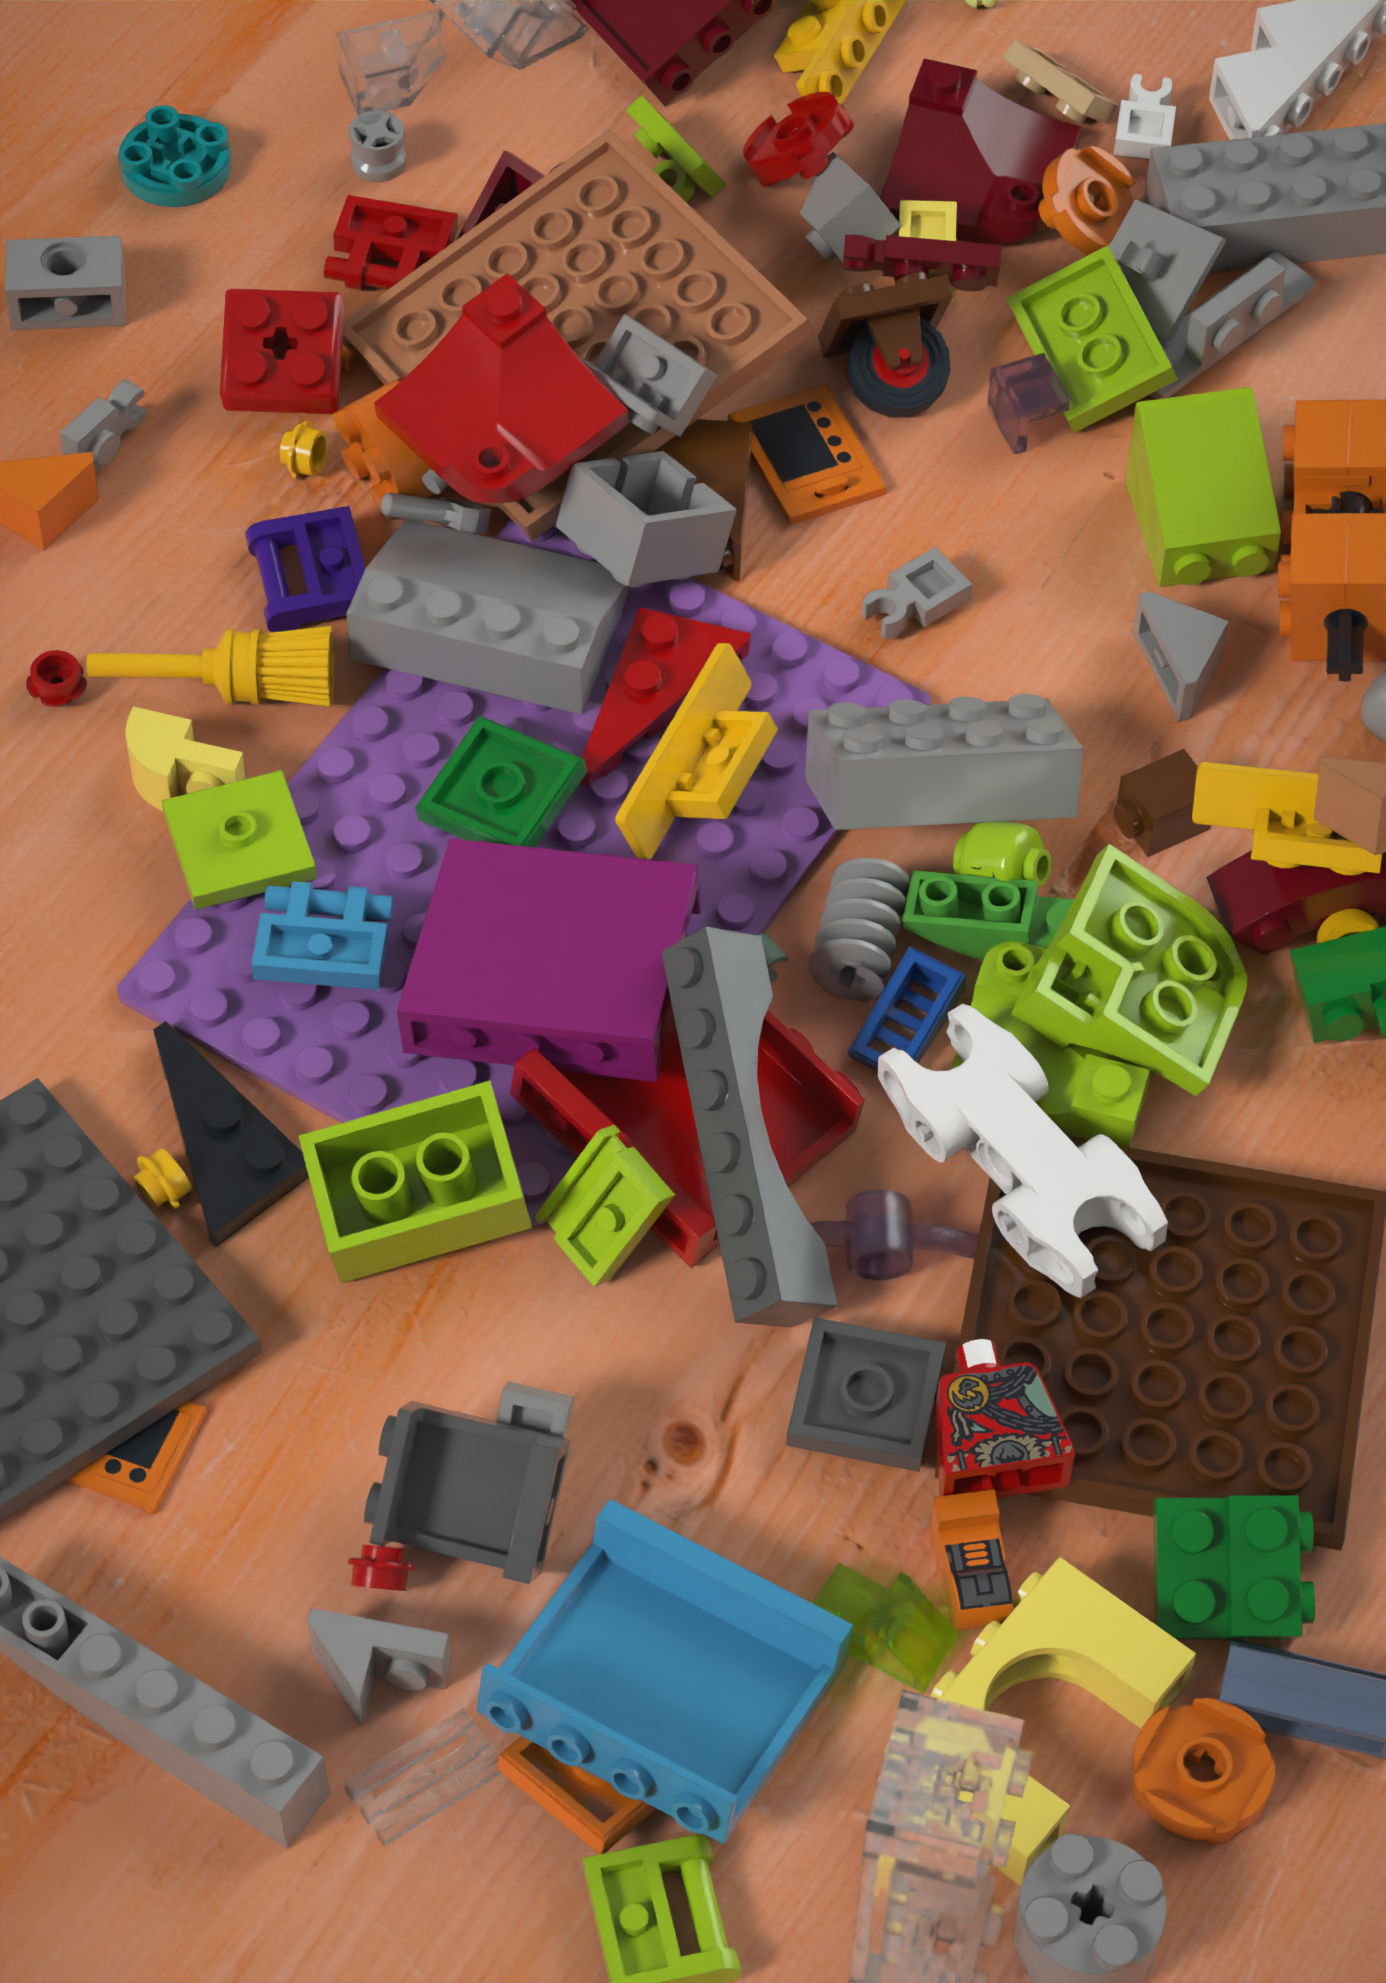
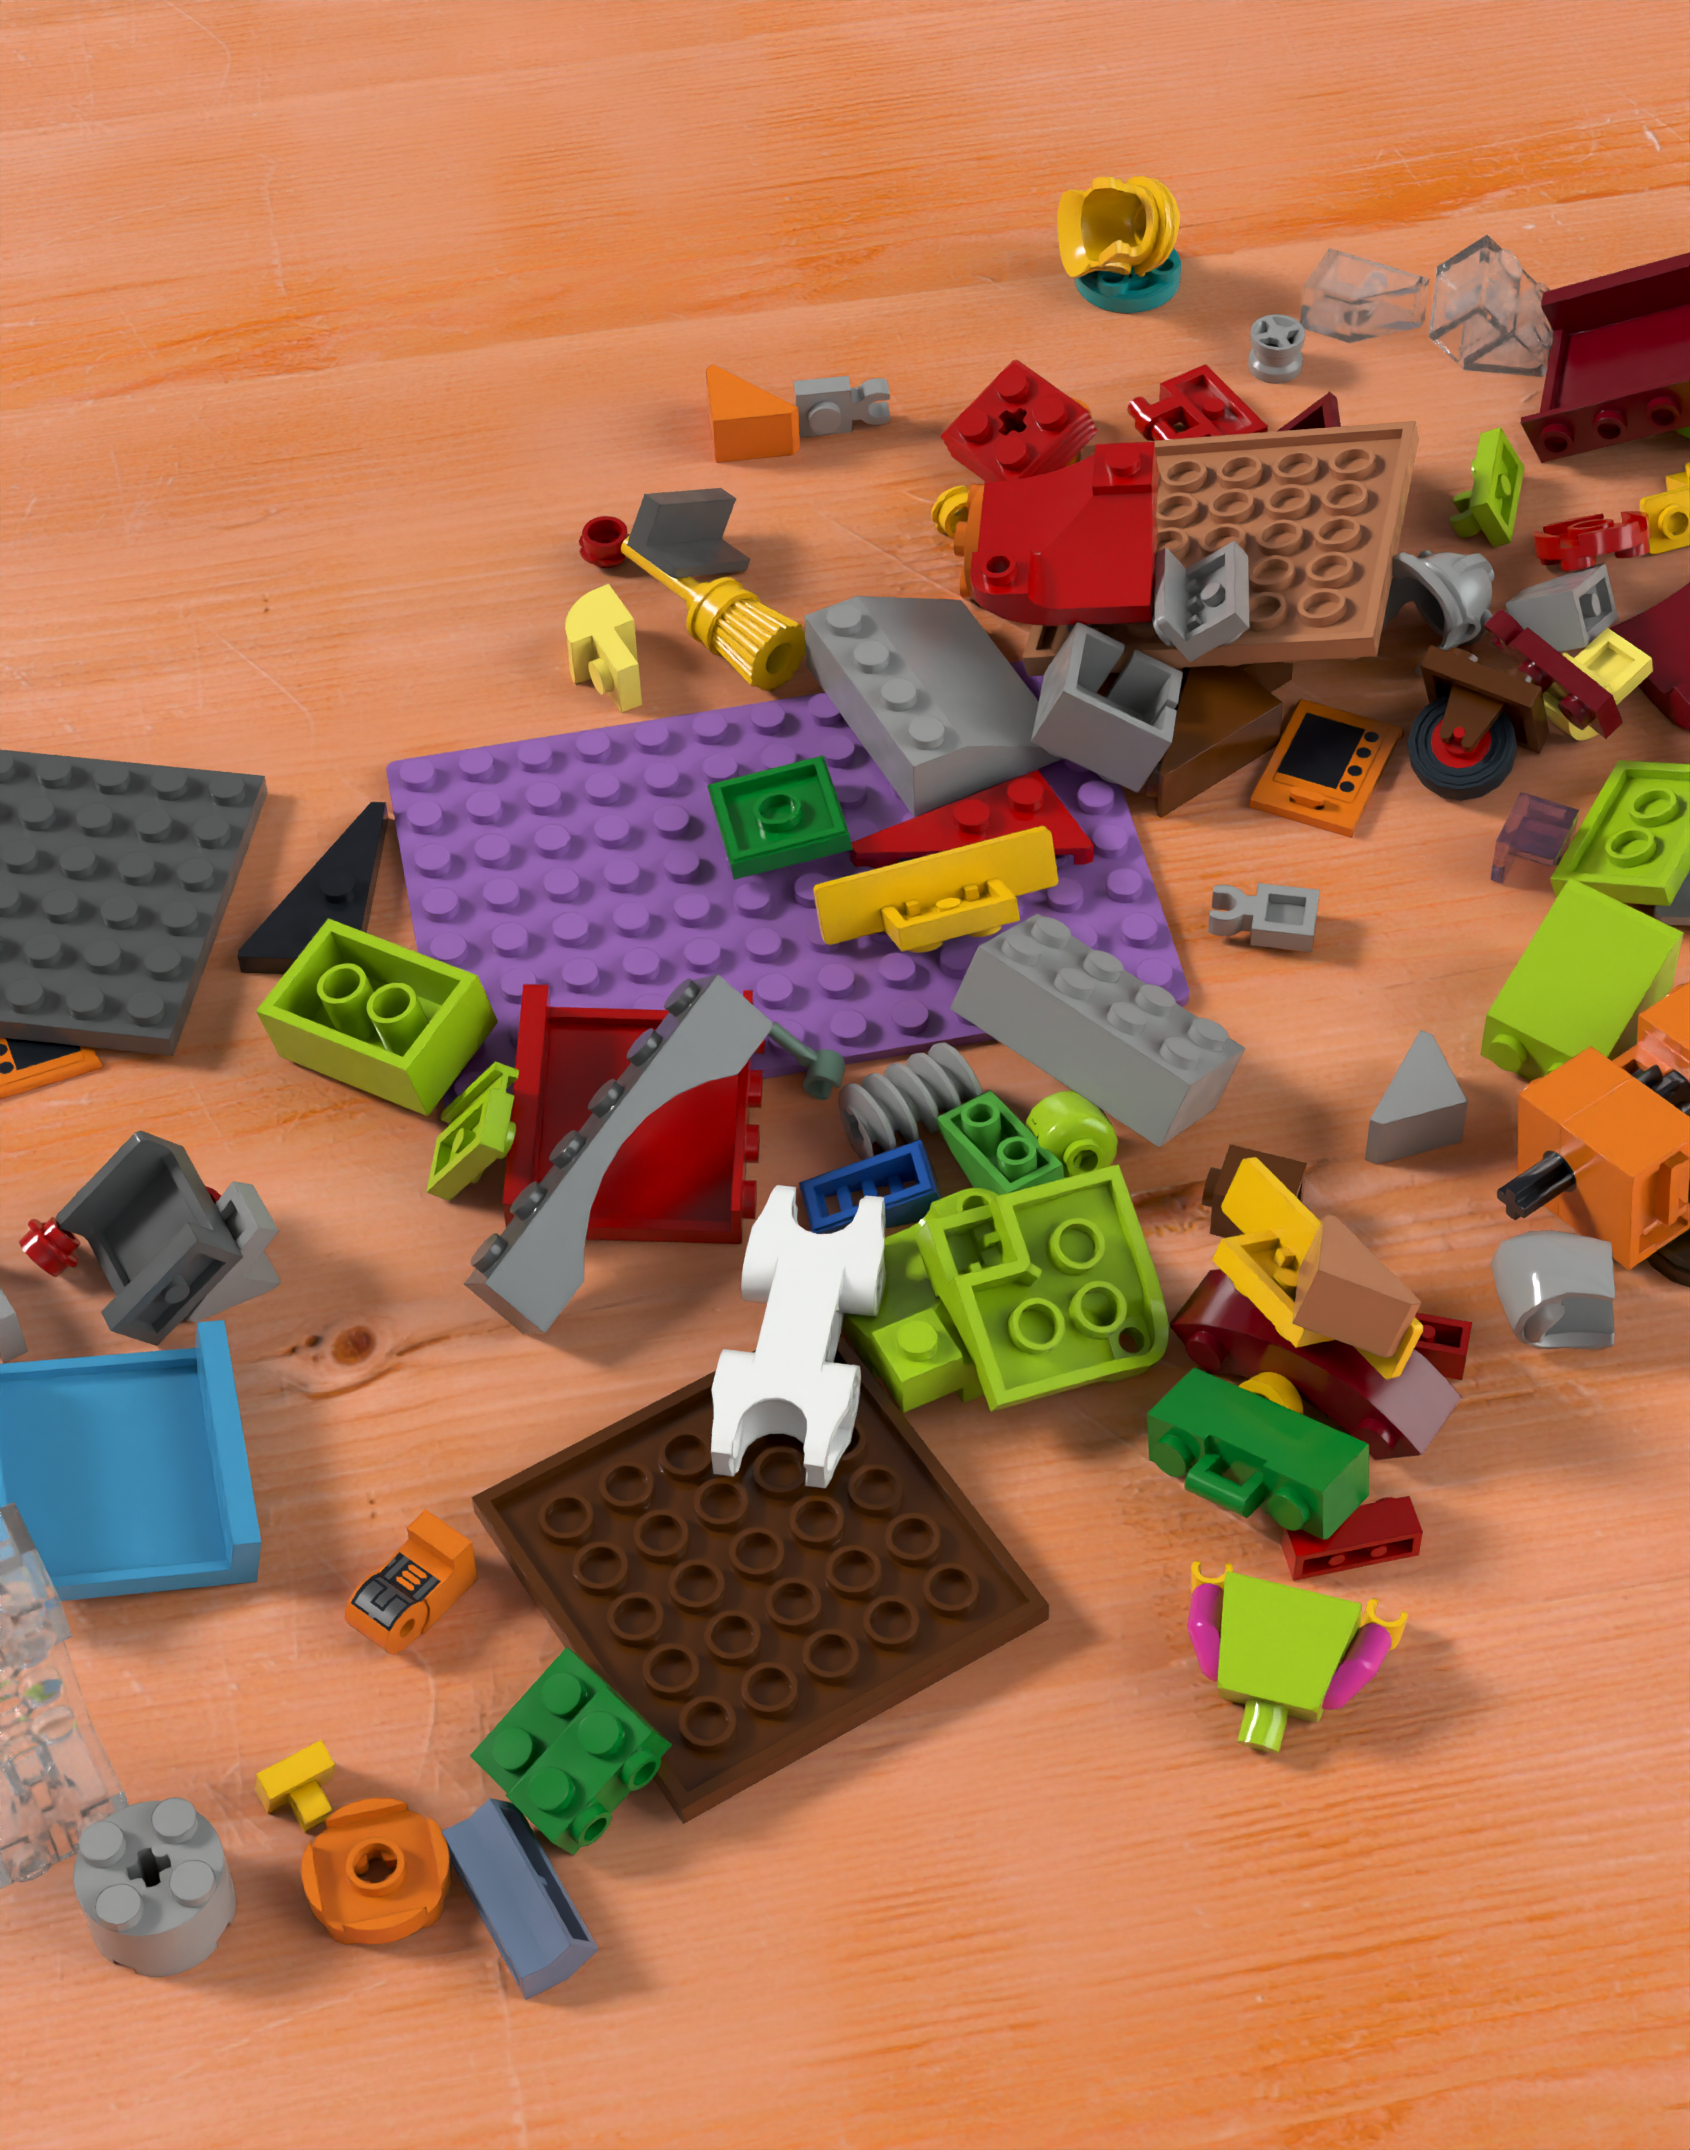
camera: 50 degrees right, 5 degrees down
light grey brick [5,236,126,330] -> none
yellow plate [133,1148,192,1210] -> none
lime plate [161,770,317,910] -> none
dark purple plate [245,506,365,632] -> none
dark azure plate [251,881,394,990] -> none
light grey bar [381,492,492,533] -> none
magenta panel [397,838,702,1082] -> none
dark grey plate [786,1317,946,1472] -> none
piece [810,1190,979,1281] -> none
clear neon green slope [812,1562,959,1694] -> none
light yellow arch [885,1557,1196,1886] -> none
torso [936,1339,1075,1498] -> none
none -> yellow tile [254,1739,335,1833]
none -> dark grey panel [627,488,750,578]
none -> yellow helmet [1057,176,1180,278]
none -> light grey helmet [1382,550,1495,678]

